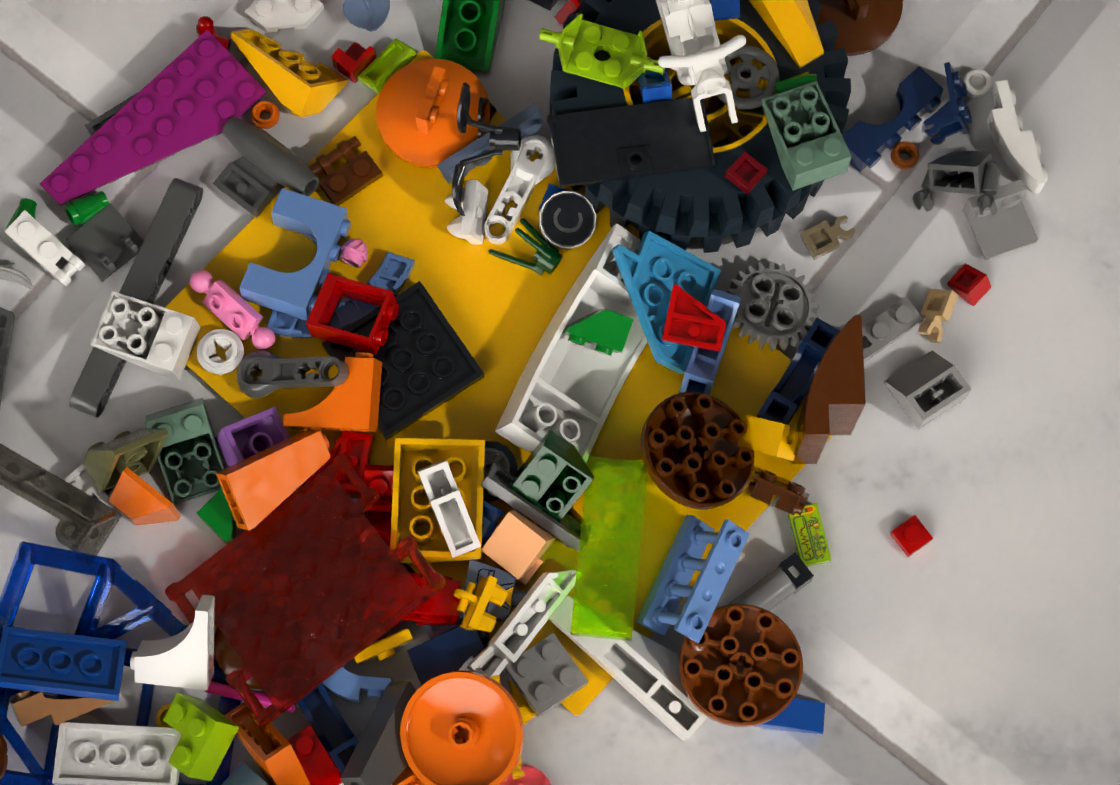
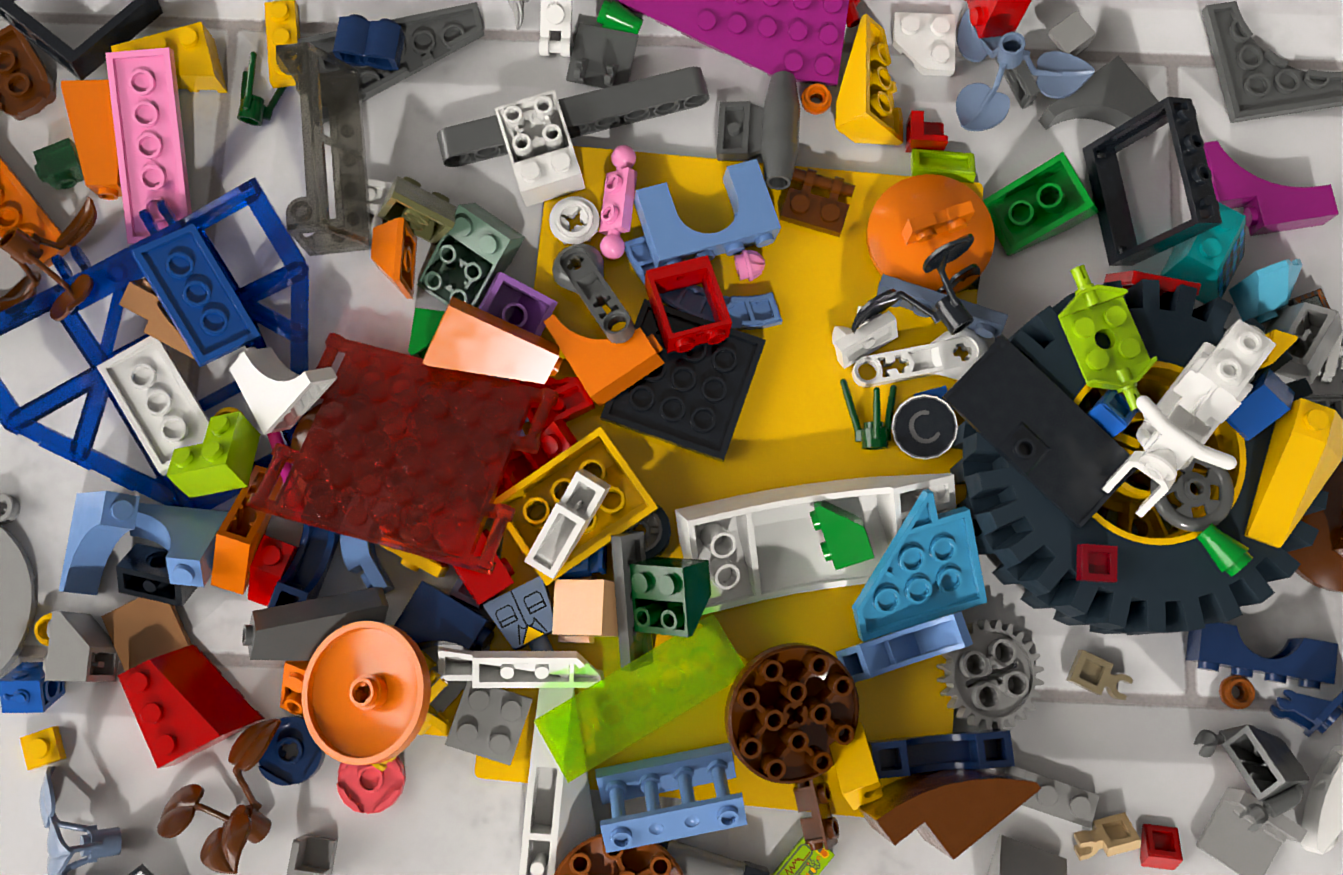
camera: 55 degrees right, 5 degrees up
yellow hips [454,575,508,633] -> none
red wing [662,284,726,352] -> none
sand green slope [761,81,852,190] -> none

